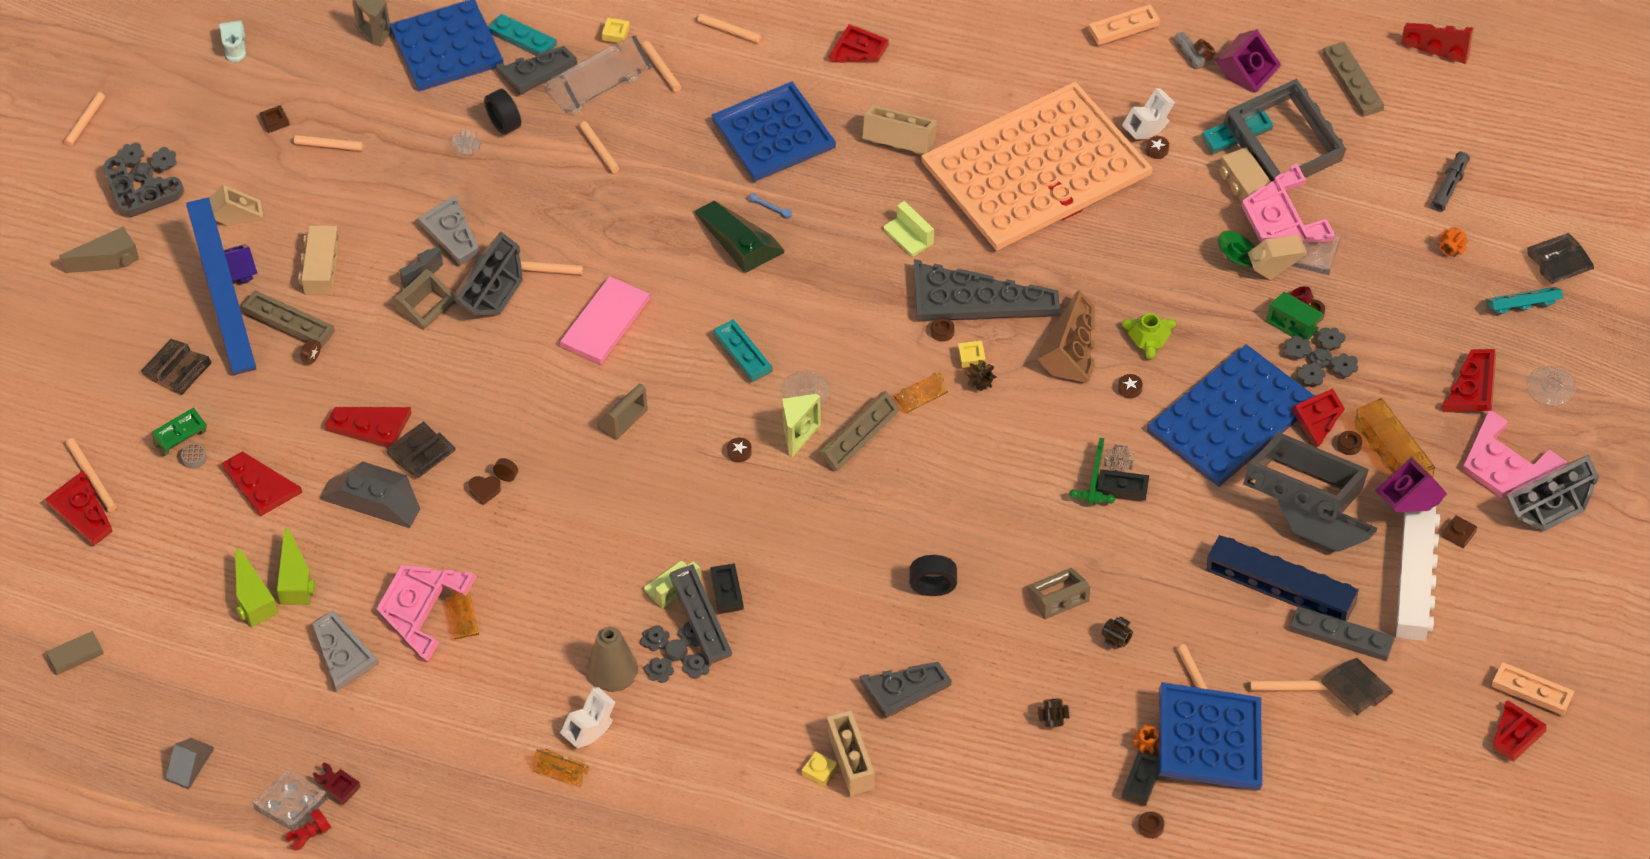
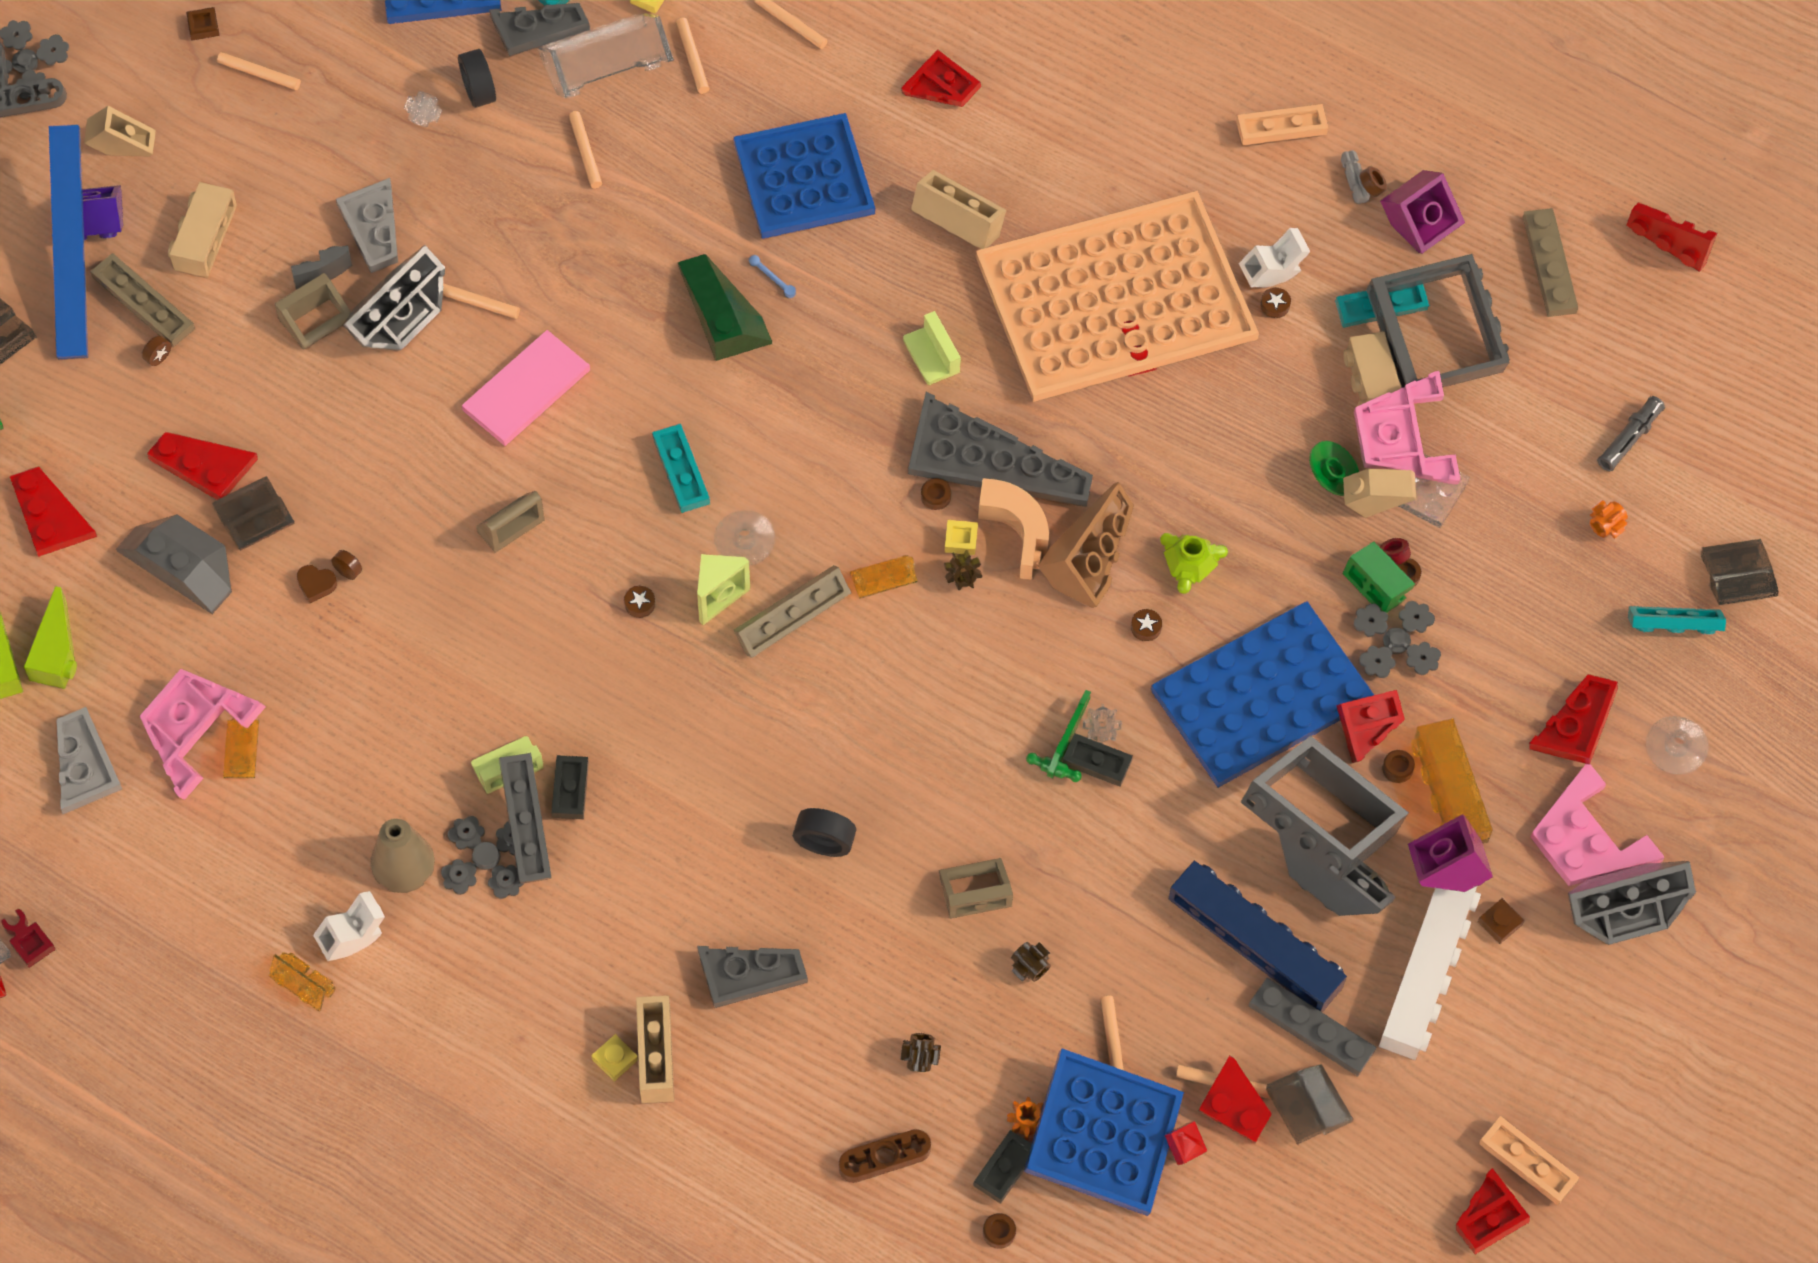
camera: 10 degrees right, 10 degrees up
none -> reddish brown beam [839,1129,931,1183]
none -> light nougat arch [978,478,1049,580]
none -> red tile [1165,1121,1207,1165]
none -> red wing [1198,1055,1272,1143]

